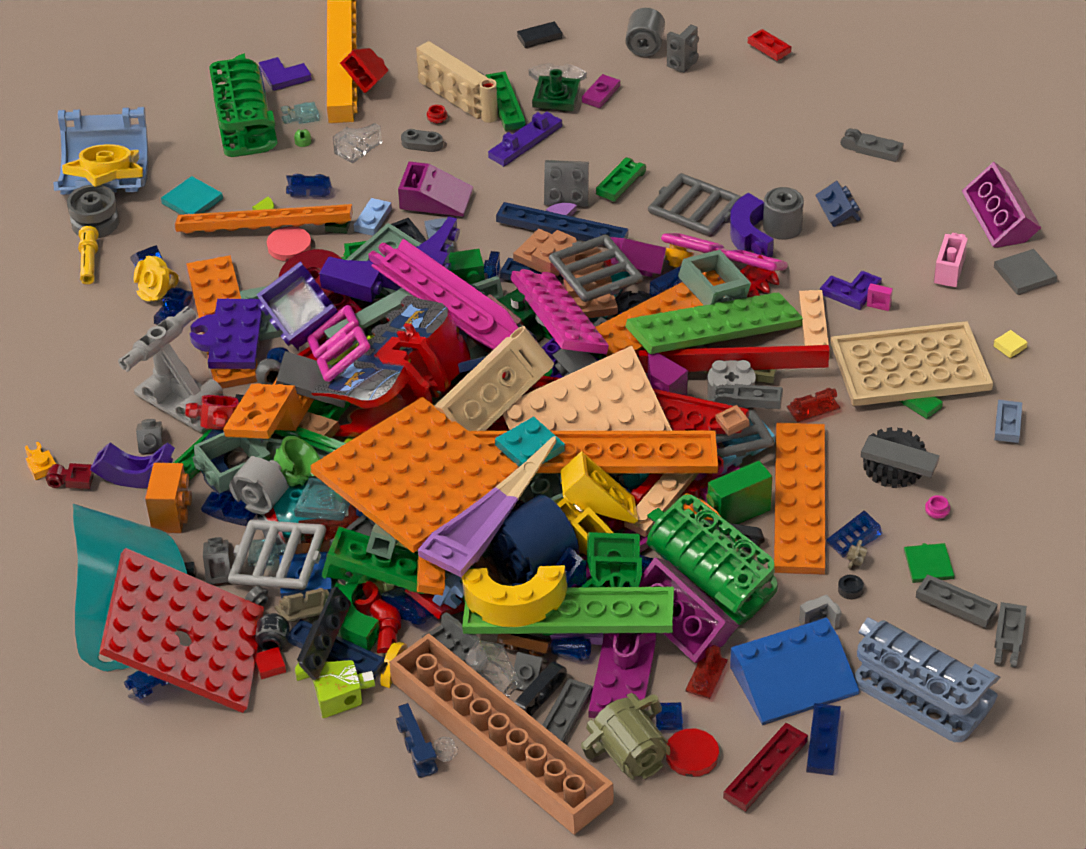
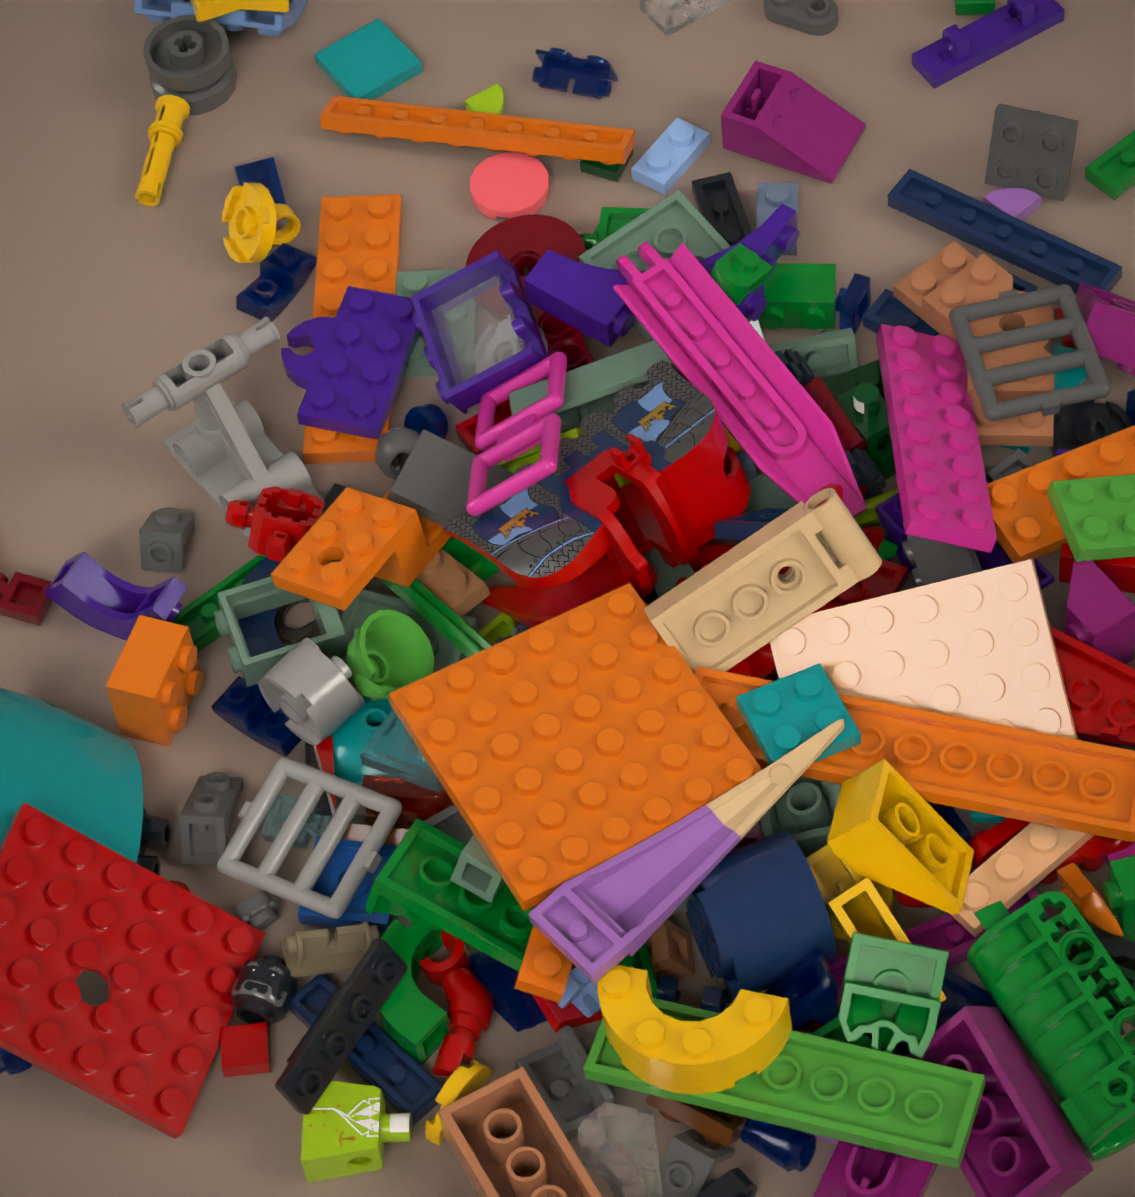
camera: 20 degrees right, 10 degrees up
none -> green plate [710,243,774,306]

